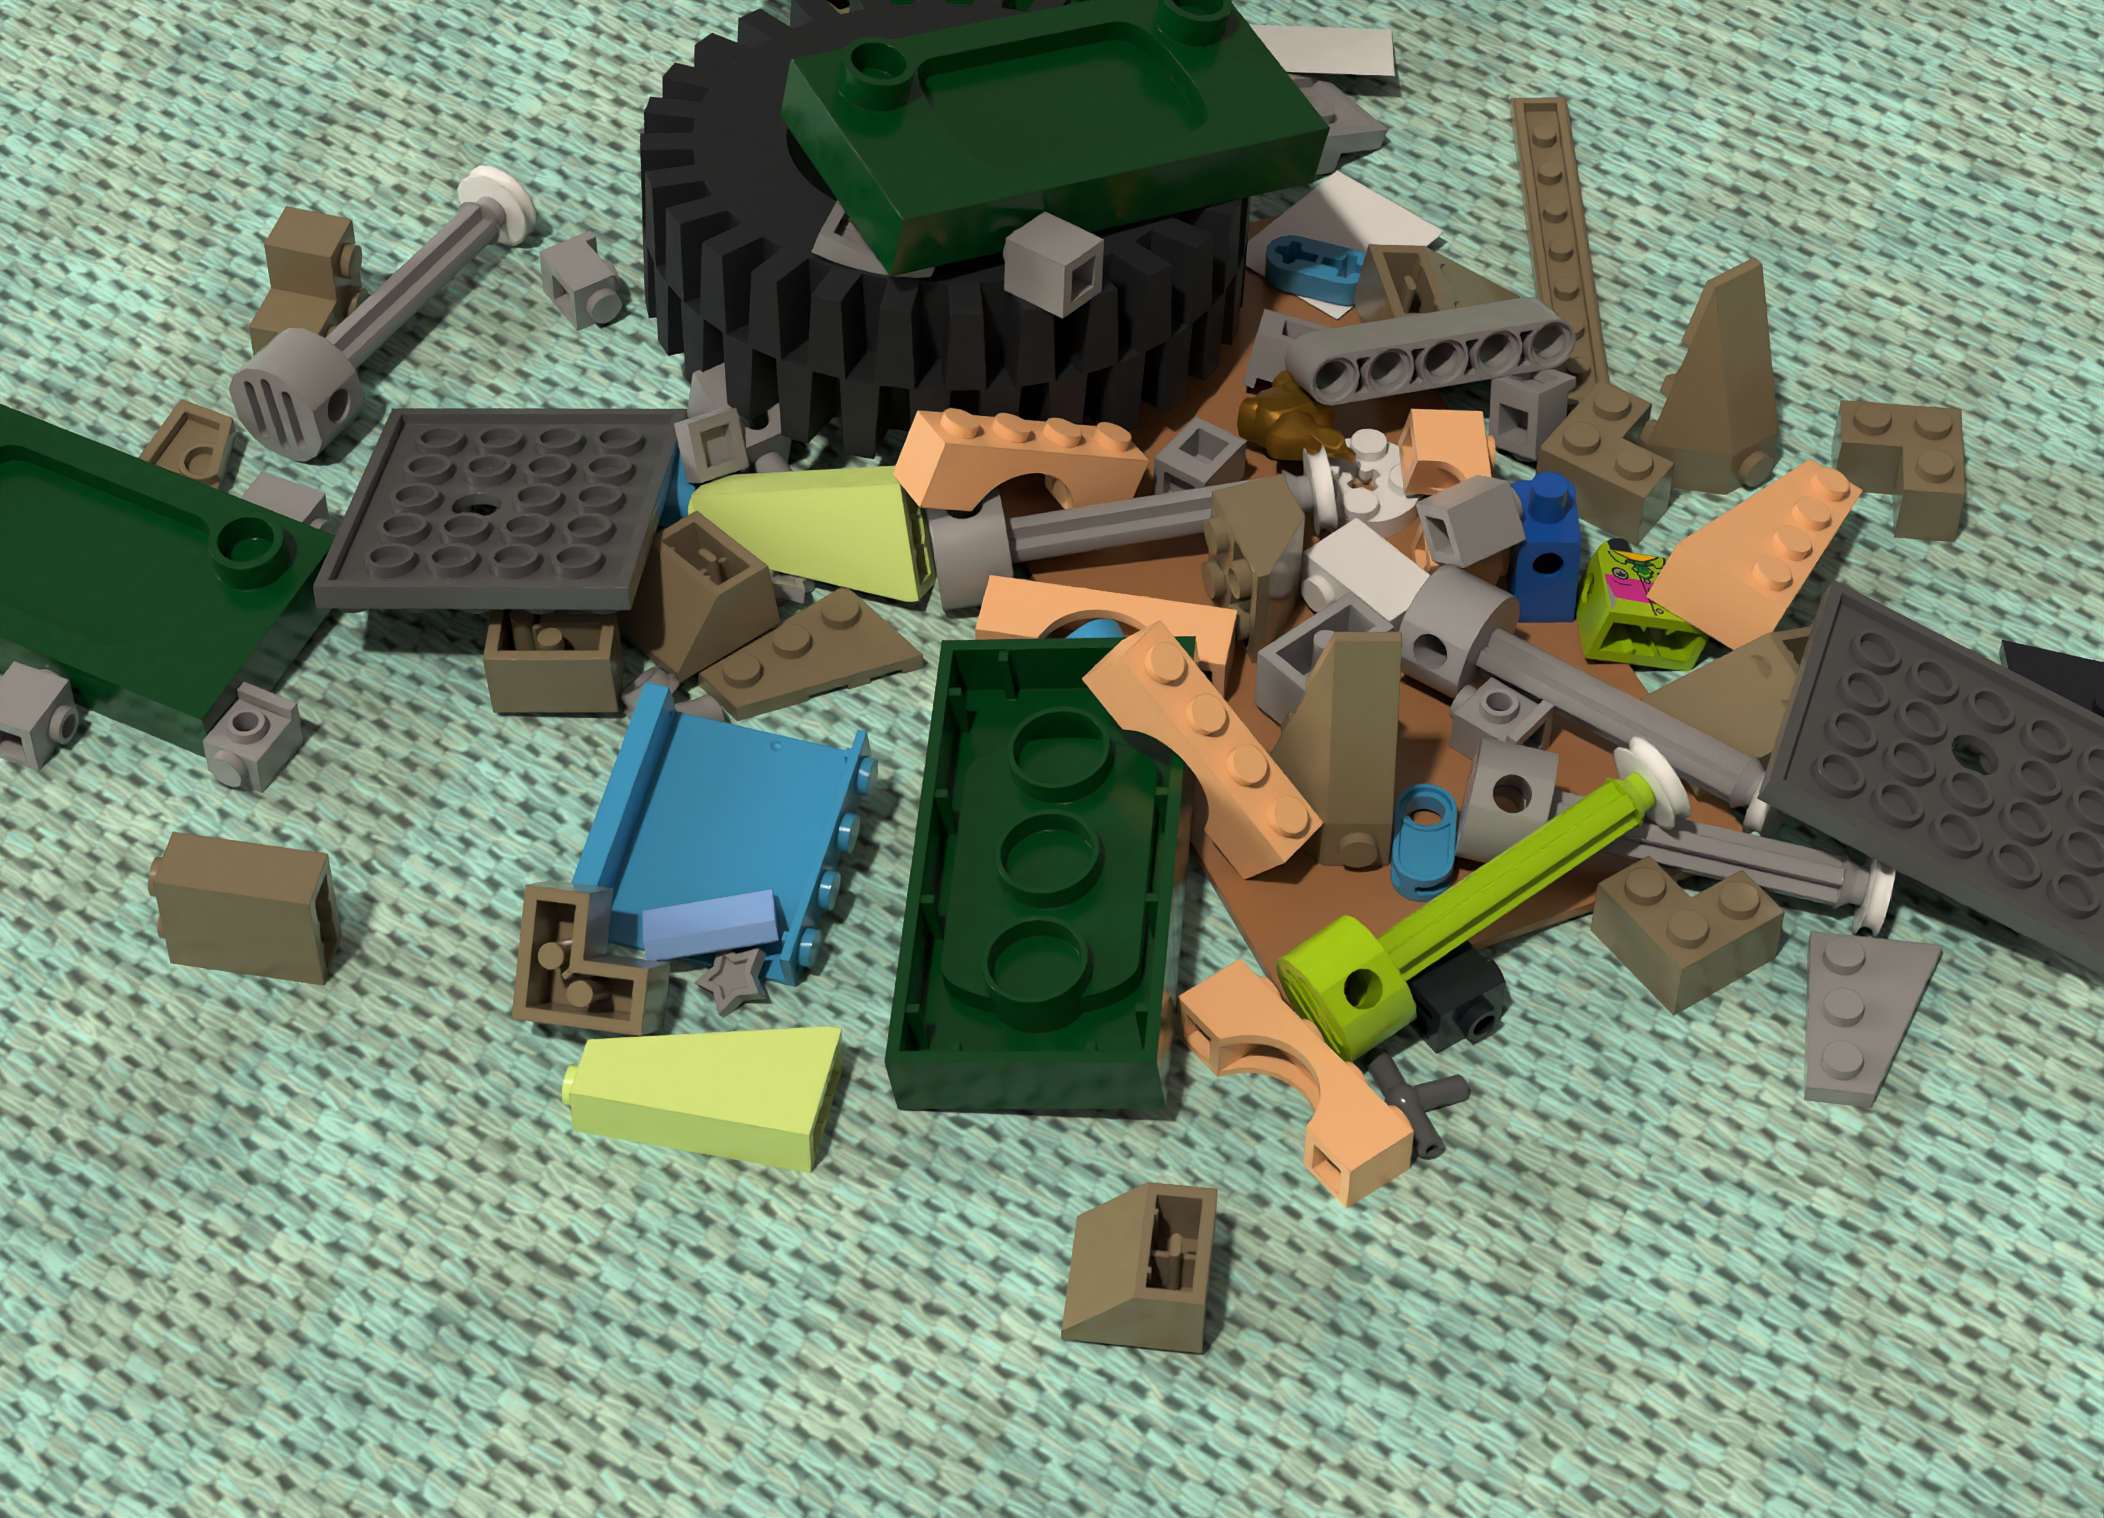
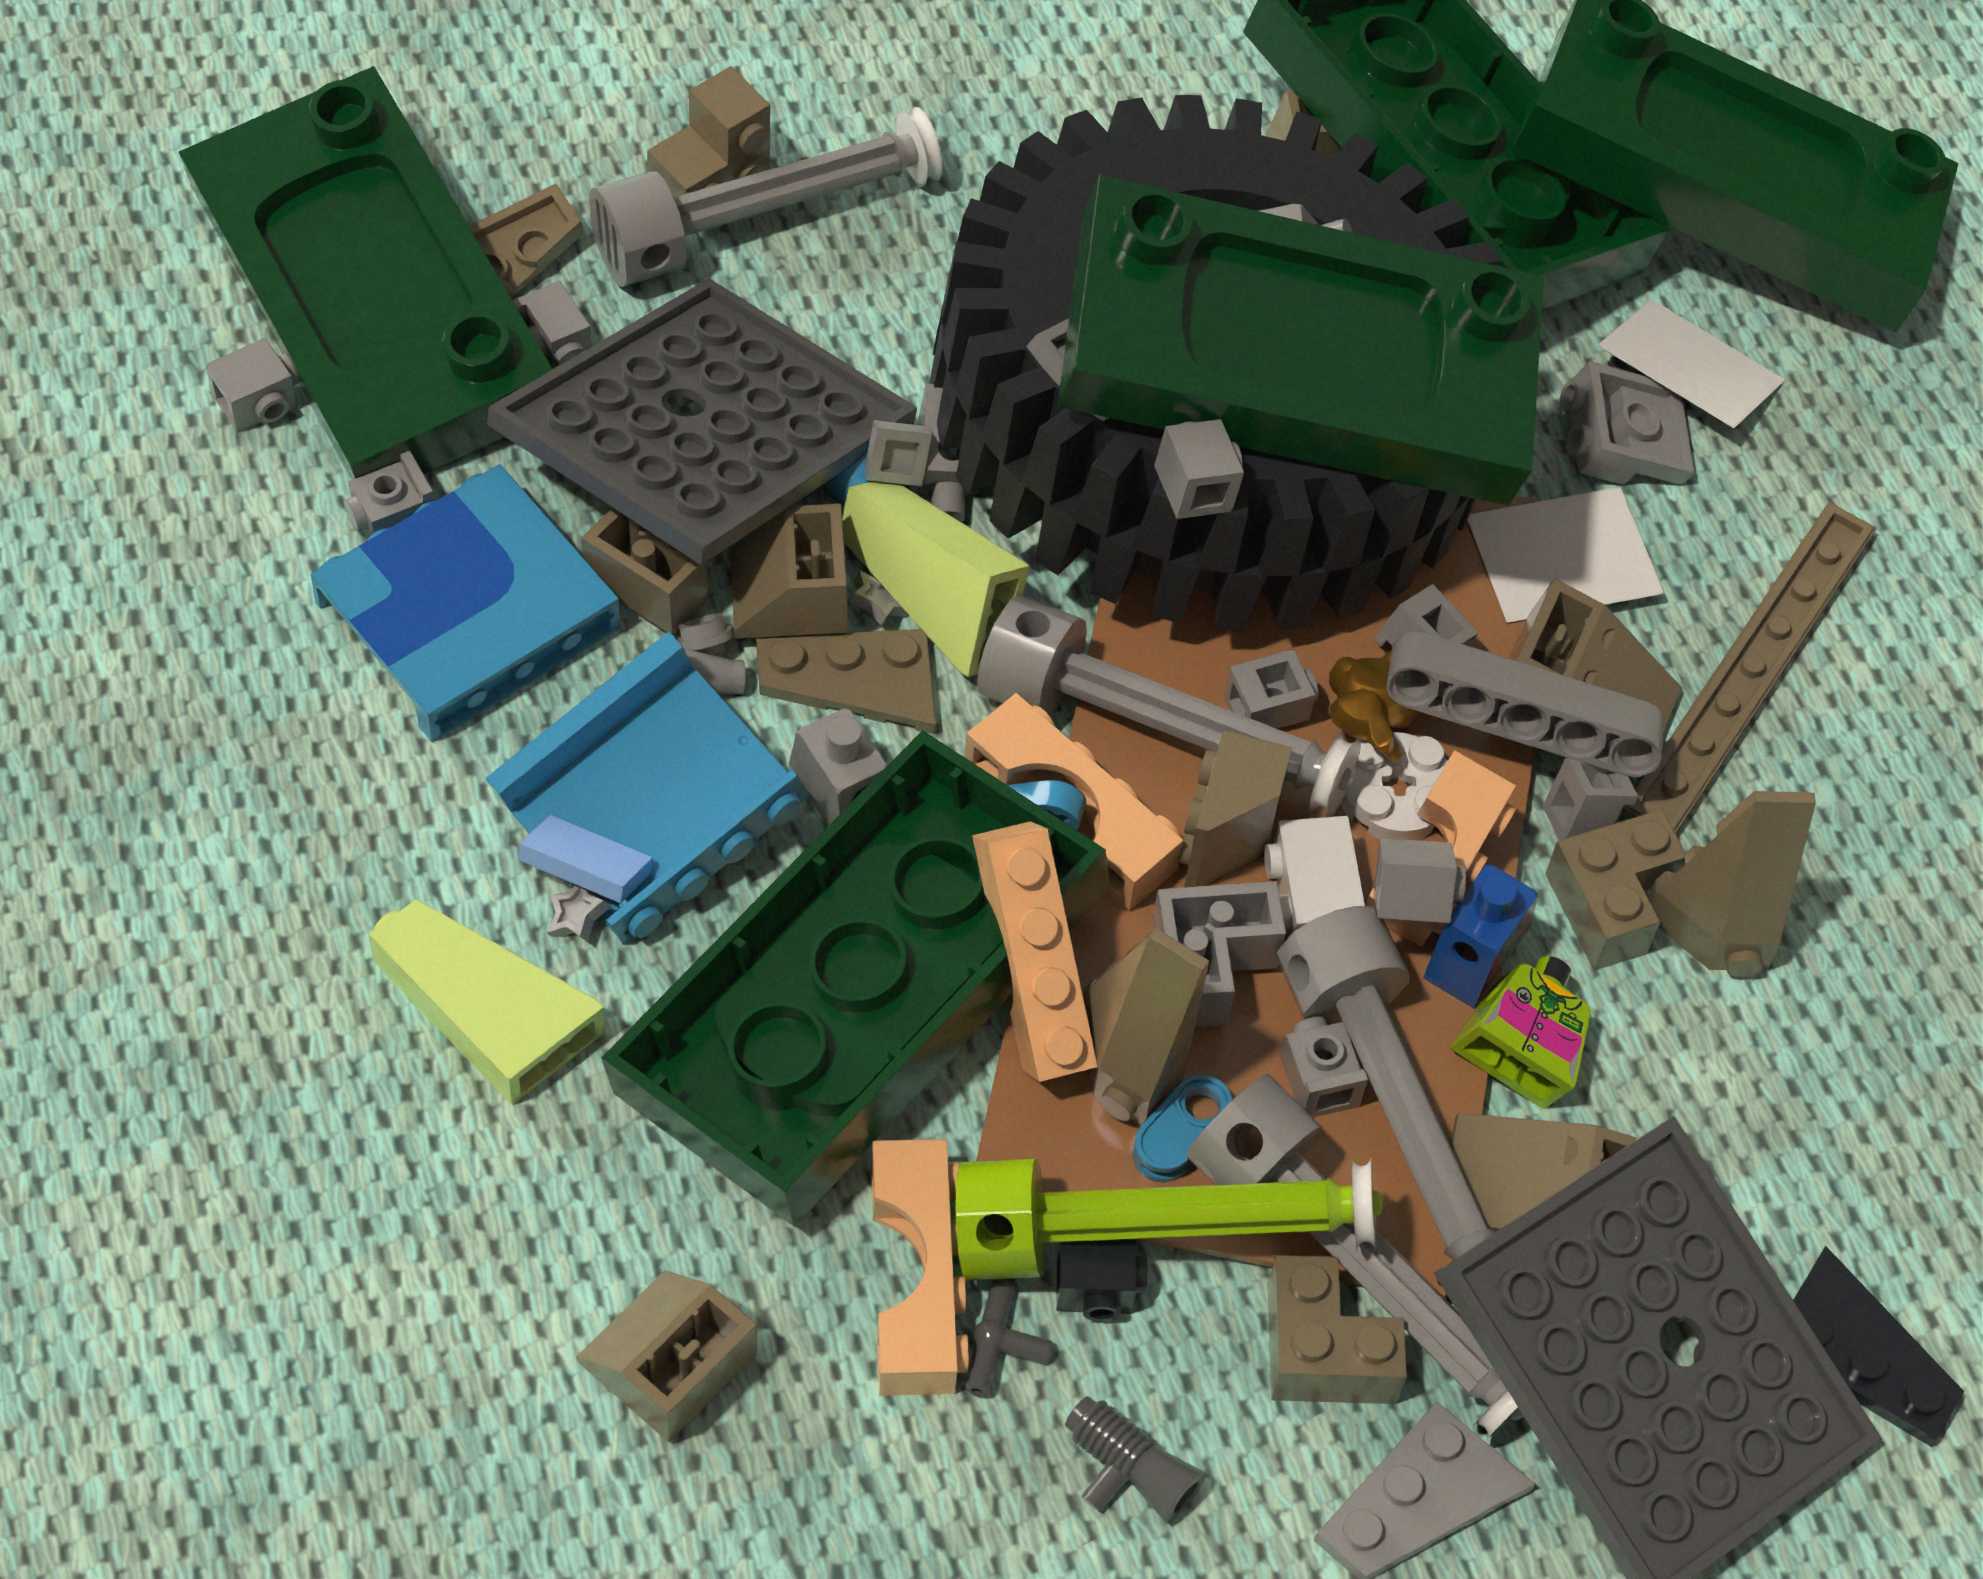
camera: 30 degrees right, 10 degrees up
dark tan brick [148,832,342,986] -> none
dark tan brick [512,880,670,1036] -> none
light grey brick [539,230,622,331] -> none
light nougat arch [893,408,1149,511] -> none
dark azure beam [1264,235,1365,306] -> none
light nougat wedge [1646,459,1863,650] -> none
dark tan brick [1831,400,1966,542] -> none
none -> dark azure panel [311,464,620,743]
none -> light grey torso [789,708,887,826]
none -> dark grey piece [1065,1396,1206,1524]

